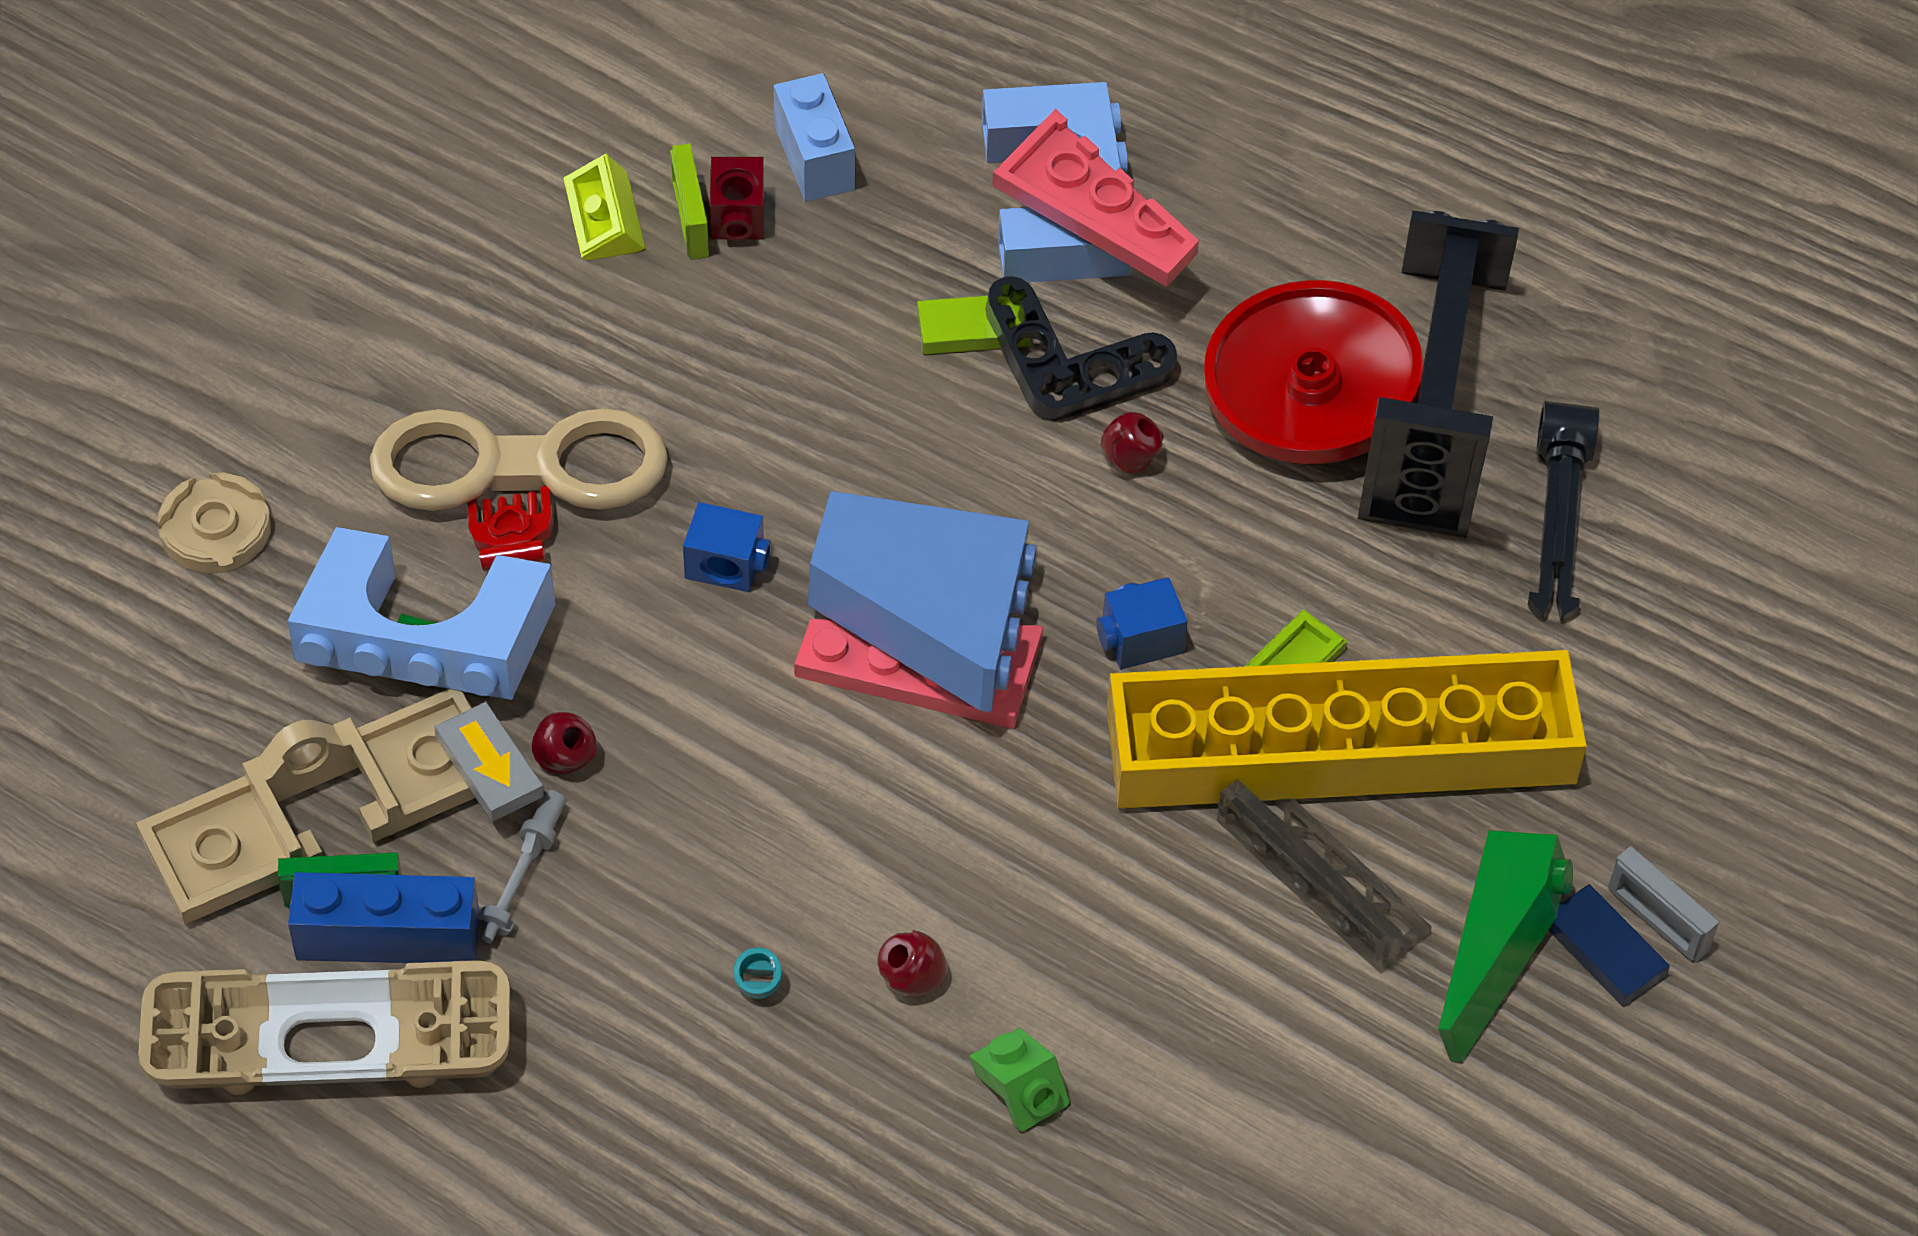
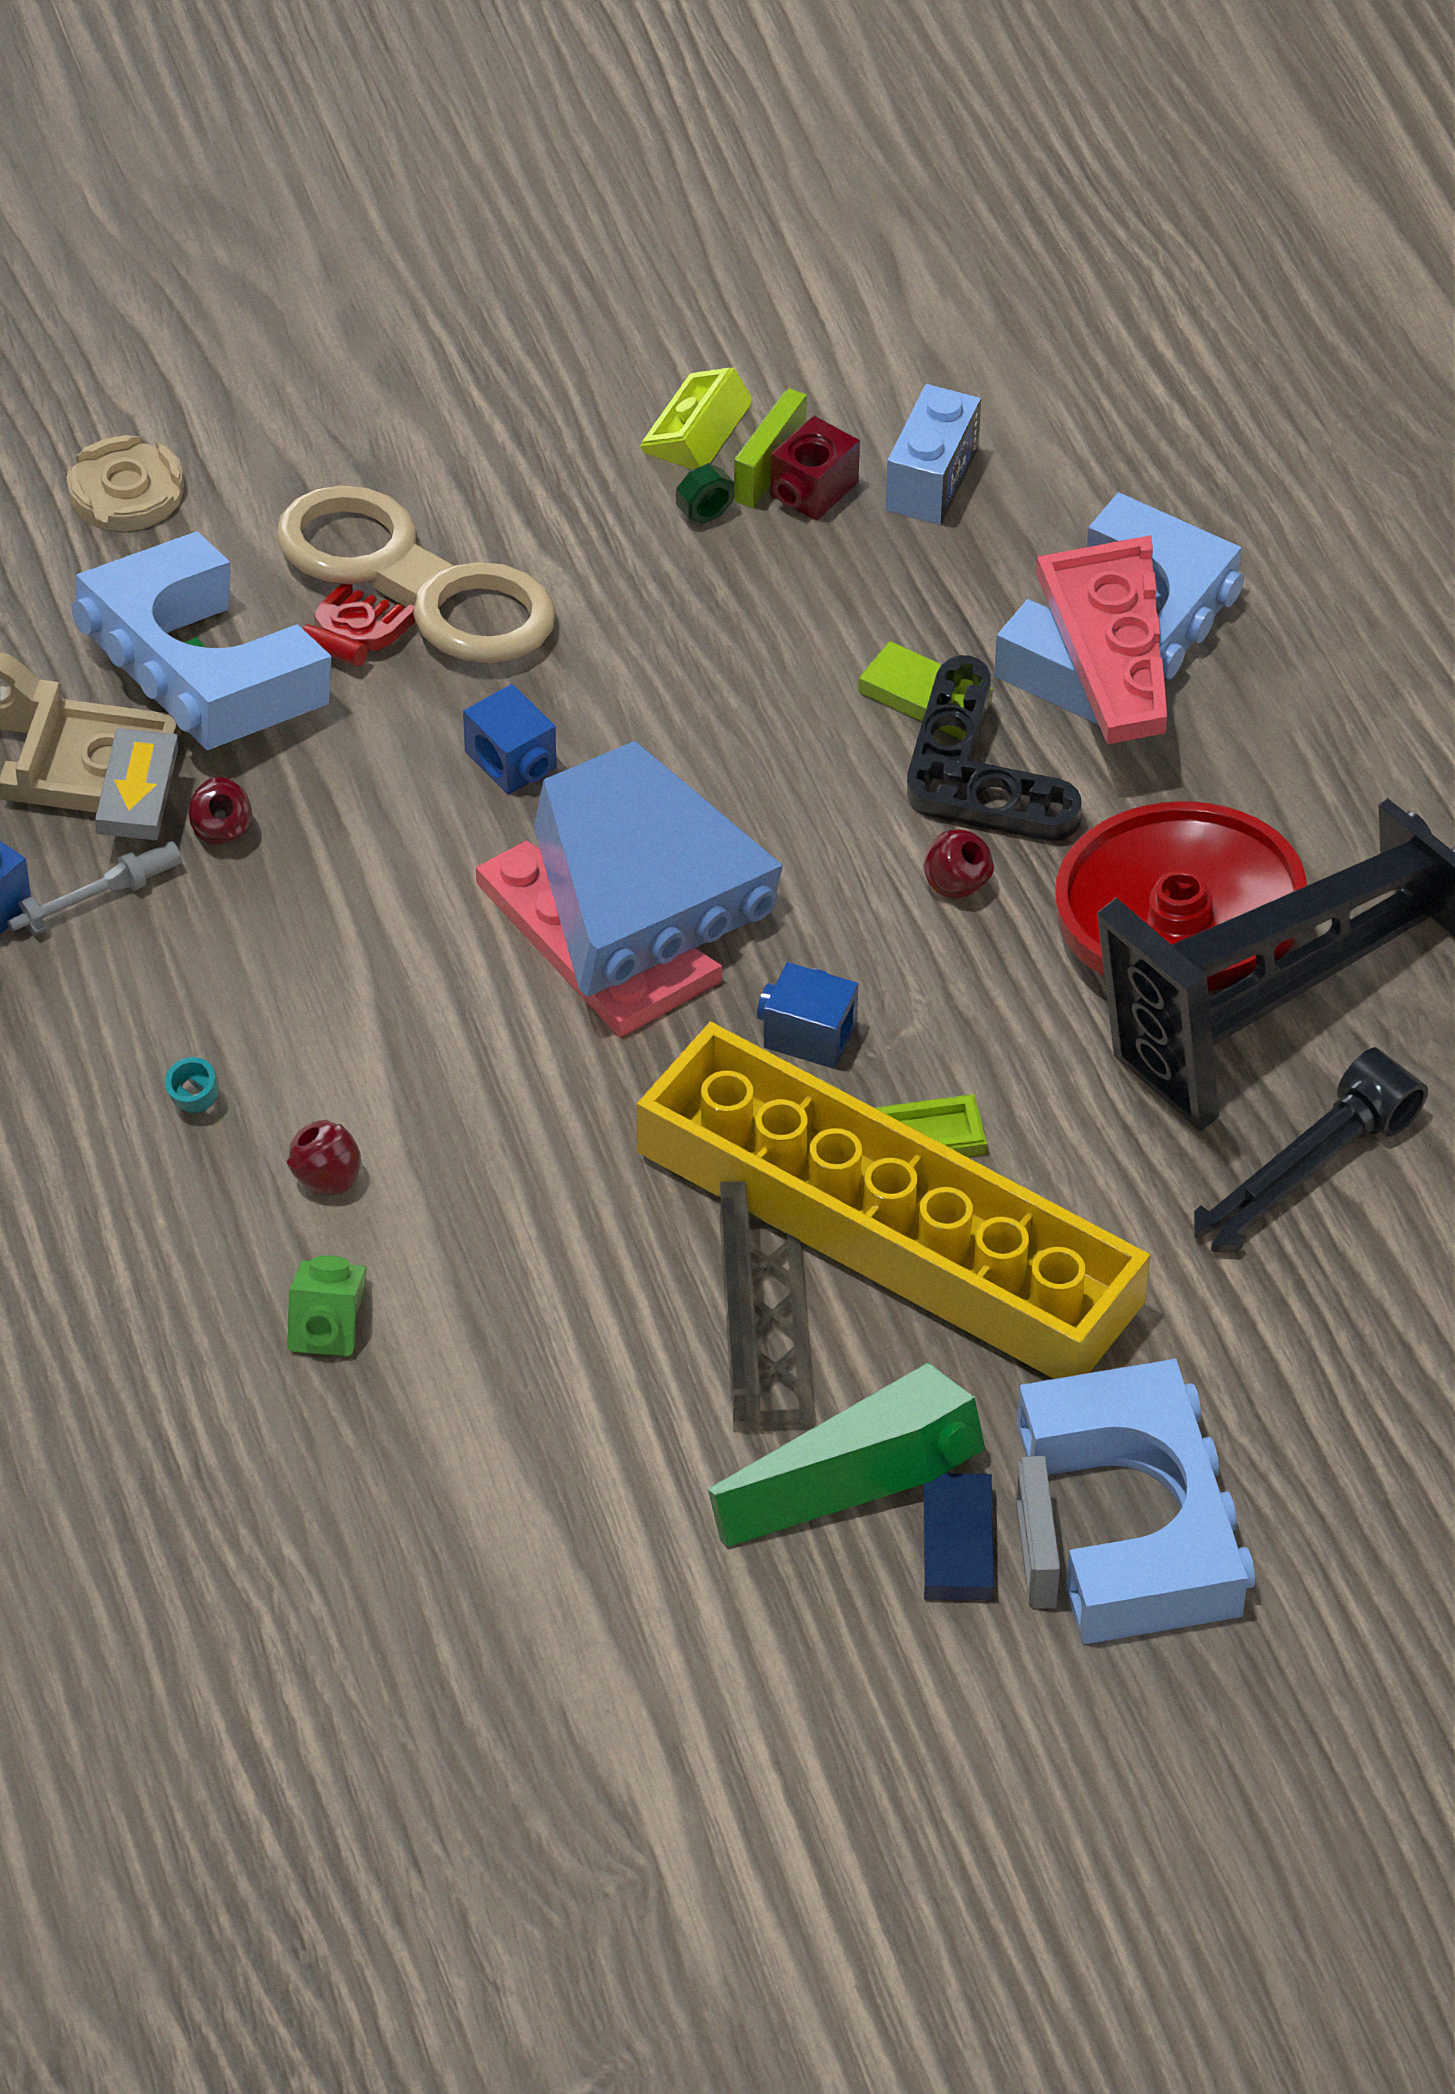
camera: 40 degrees right, 5 degrees down
none -> dark green tile [676,463,734,524]
none -> light blue arch [1016,1359,1255,1645]

